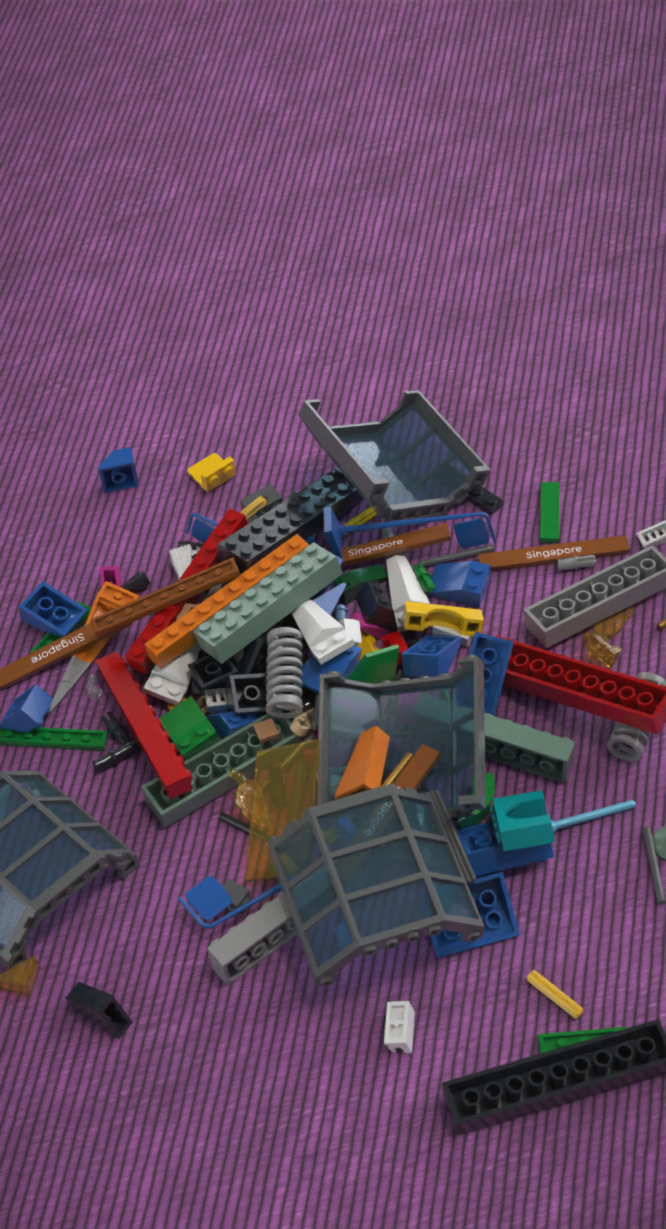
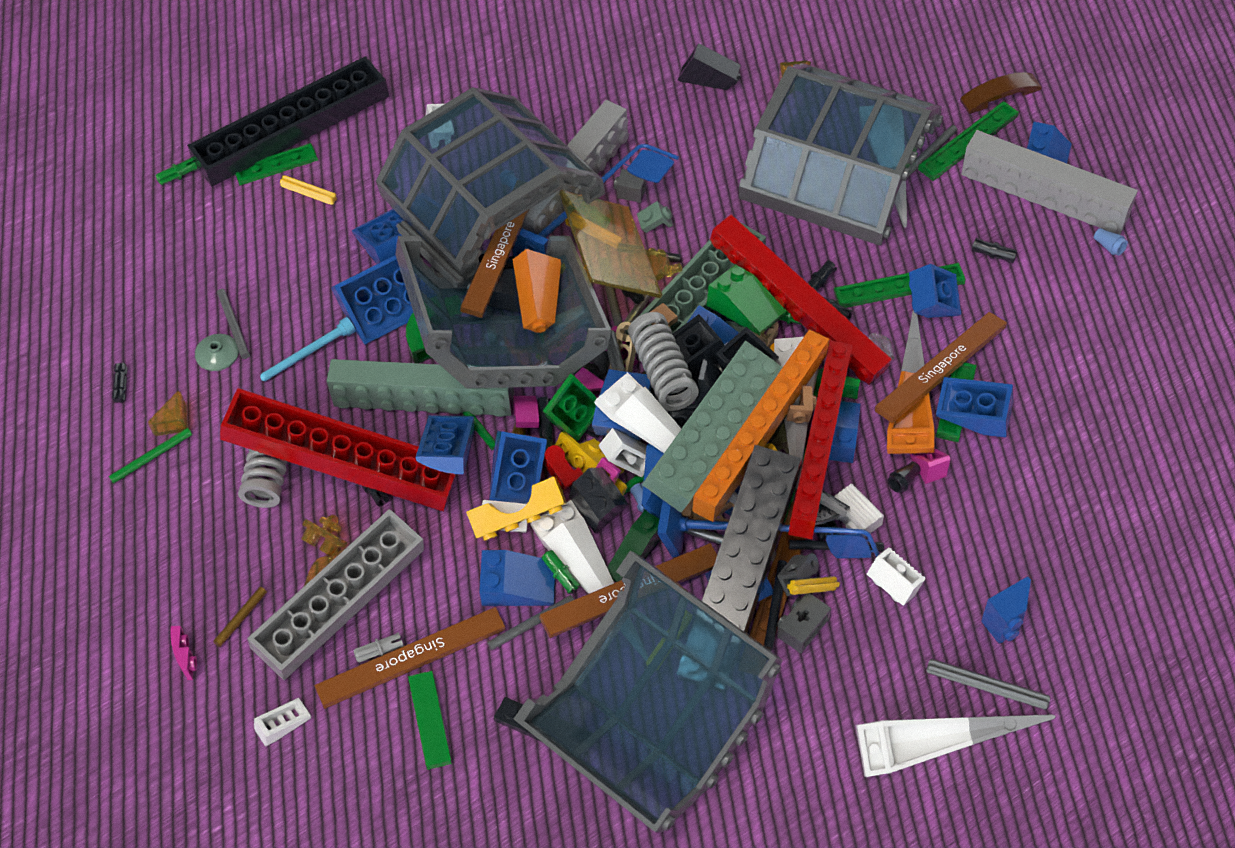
camera: 160 degrees right, 5 degrees up
dark orange tile [90,558,241,638] -> none
yellow bracket [188,453,236,492] -> none
blue piece [324,506,497,558] -> none
pearl gold bar [381,753,413,787] -> none
teal arch [490,790,555,851] -> none
none -> sand green bracket [637,201,673,233]
none -> white plate [856,715,1056,777]
none -> white brick [867,548,925,606]
none -> axle [927,659,1050,709]

